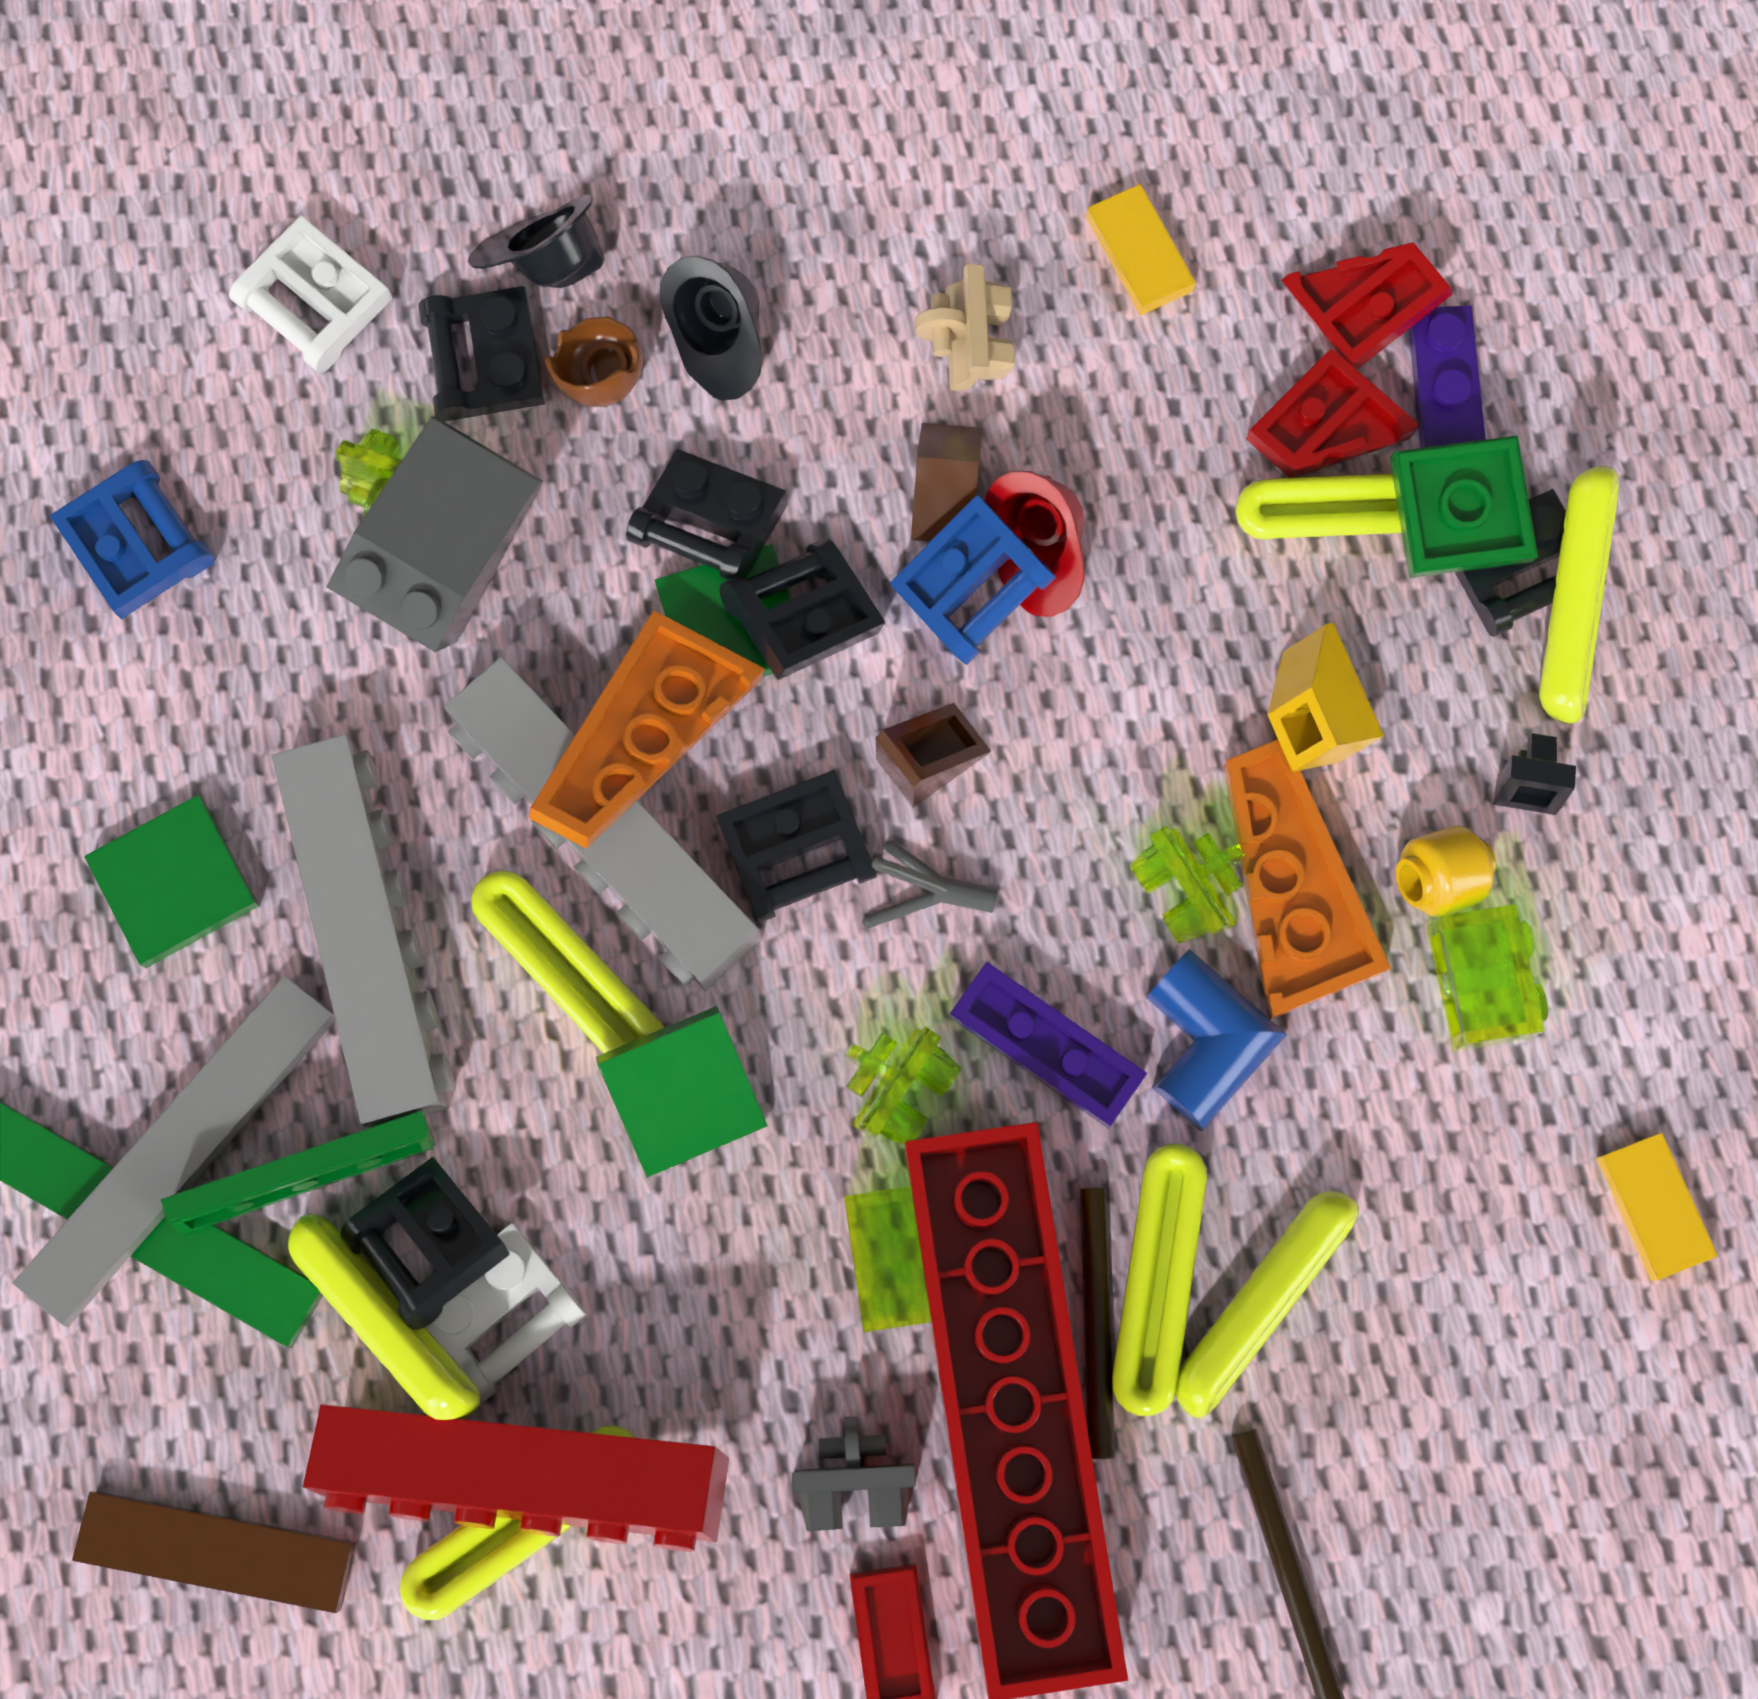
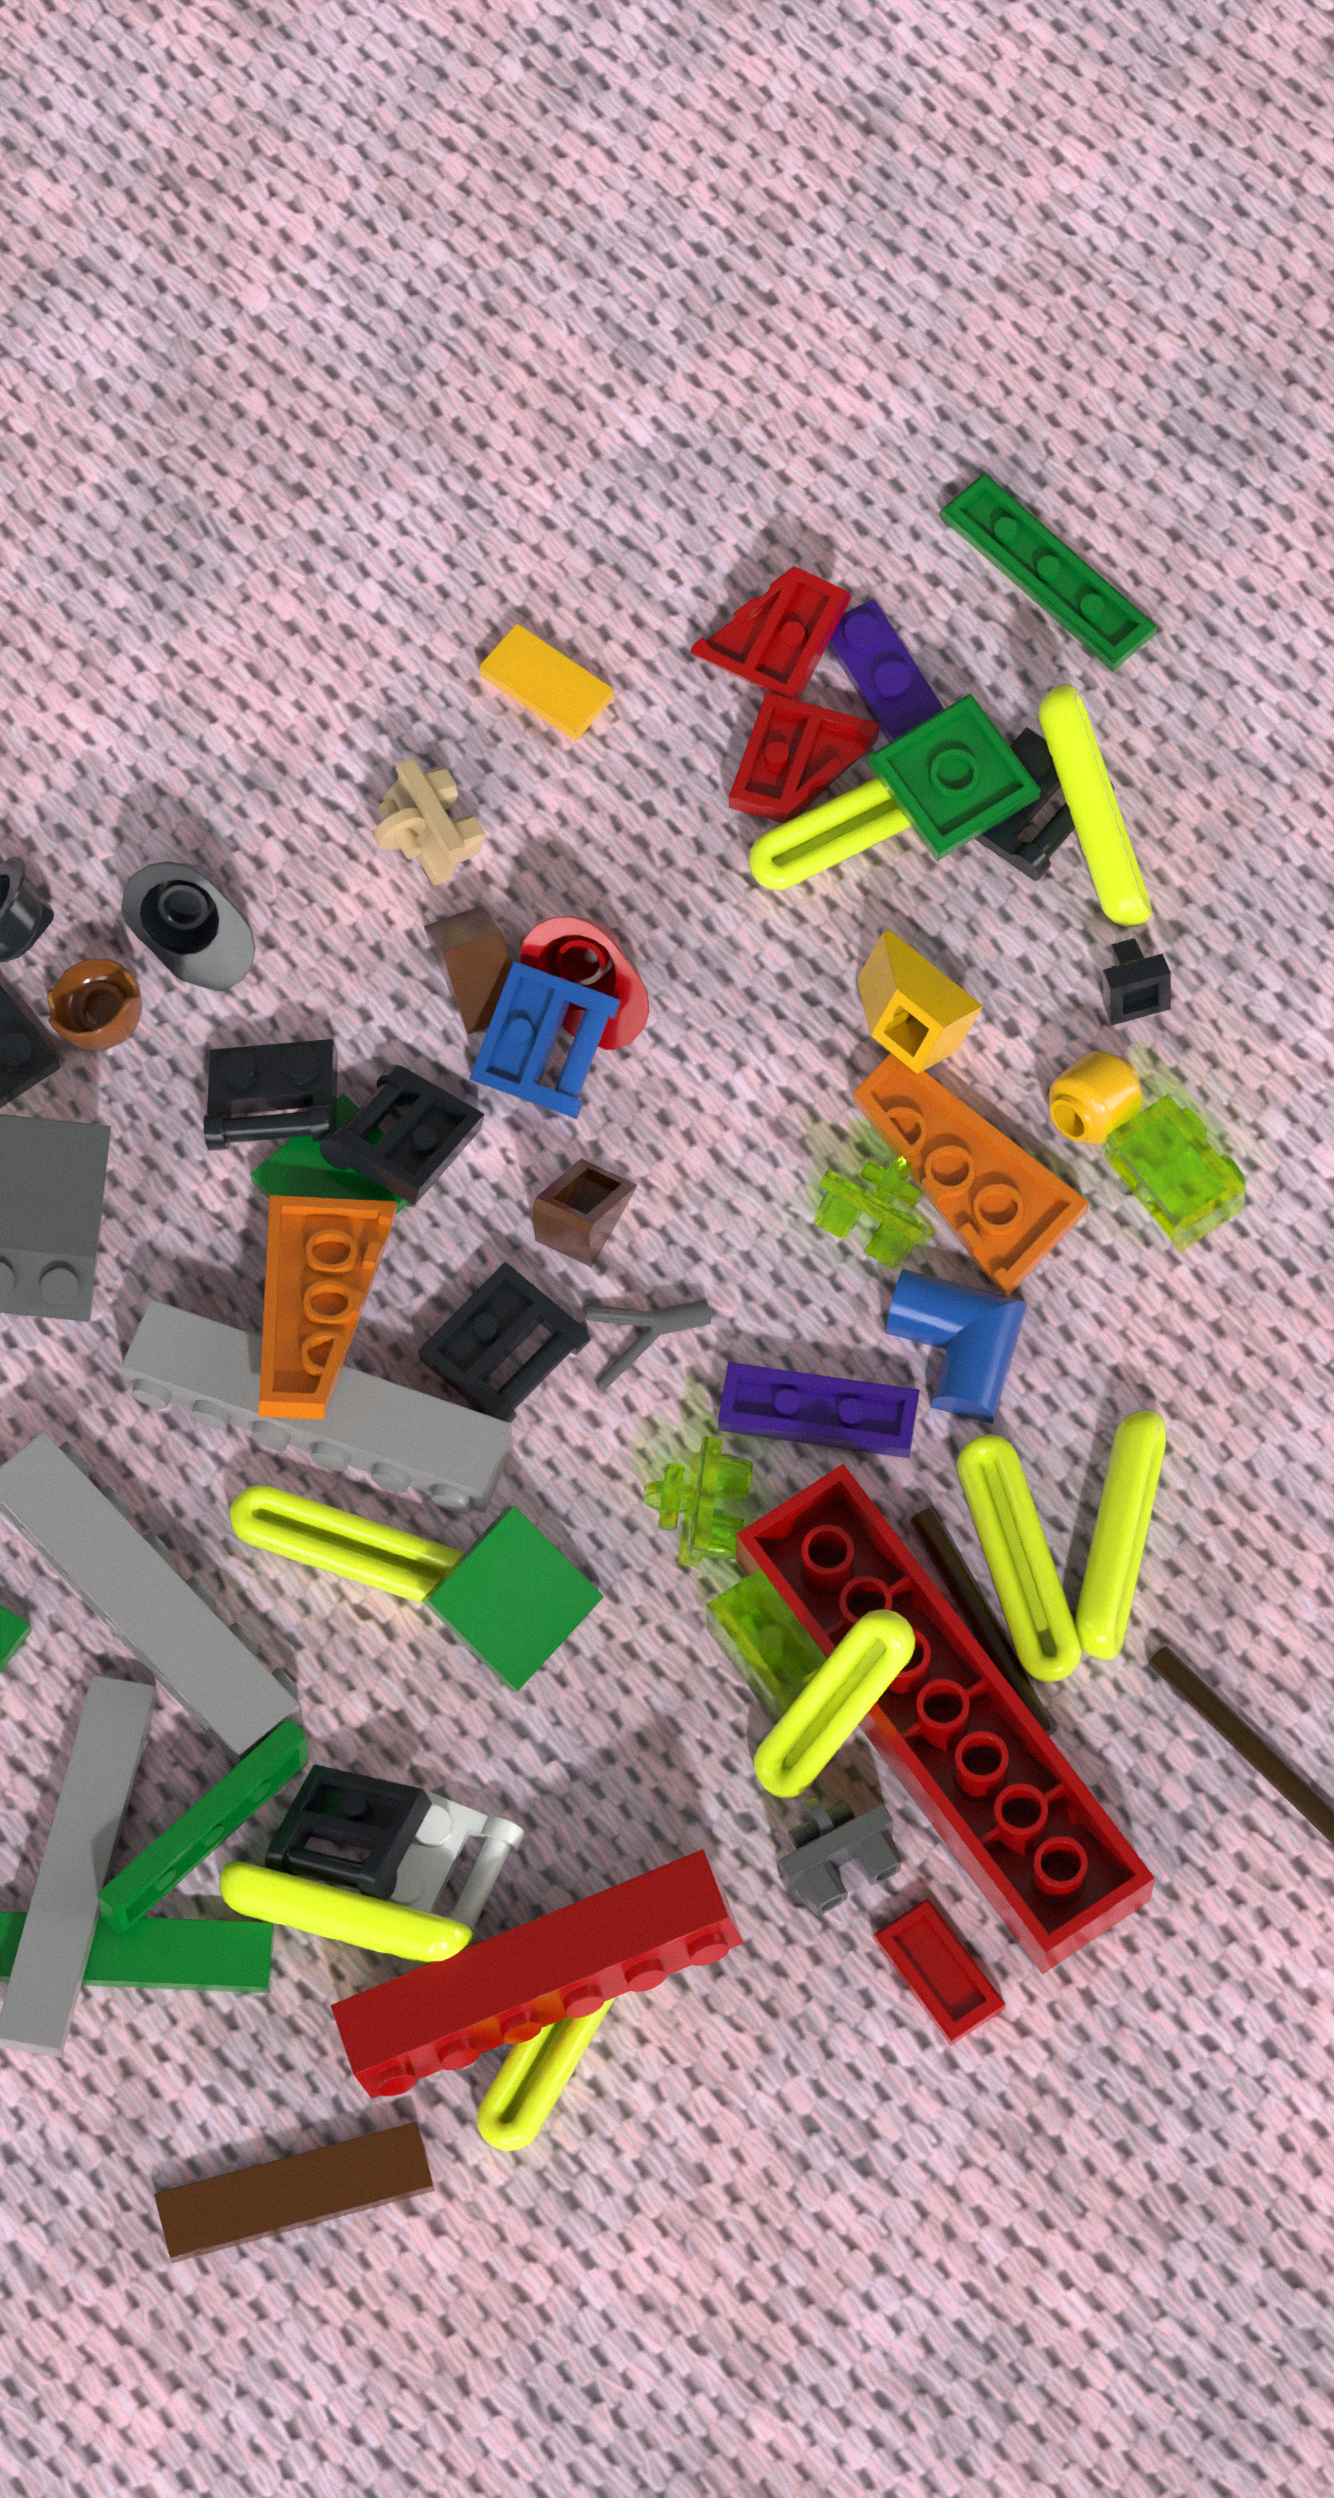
camera: 25 degrees left, 10 degrees down
none -> neon yellow piece [753,1609,915,1799]
none -> green tile [941,473,1157,672]

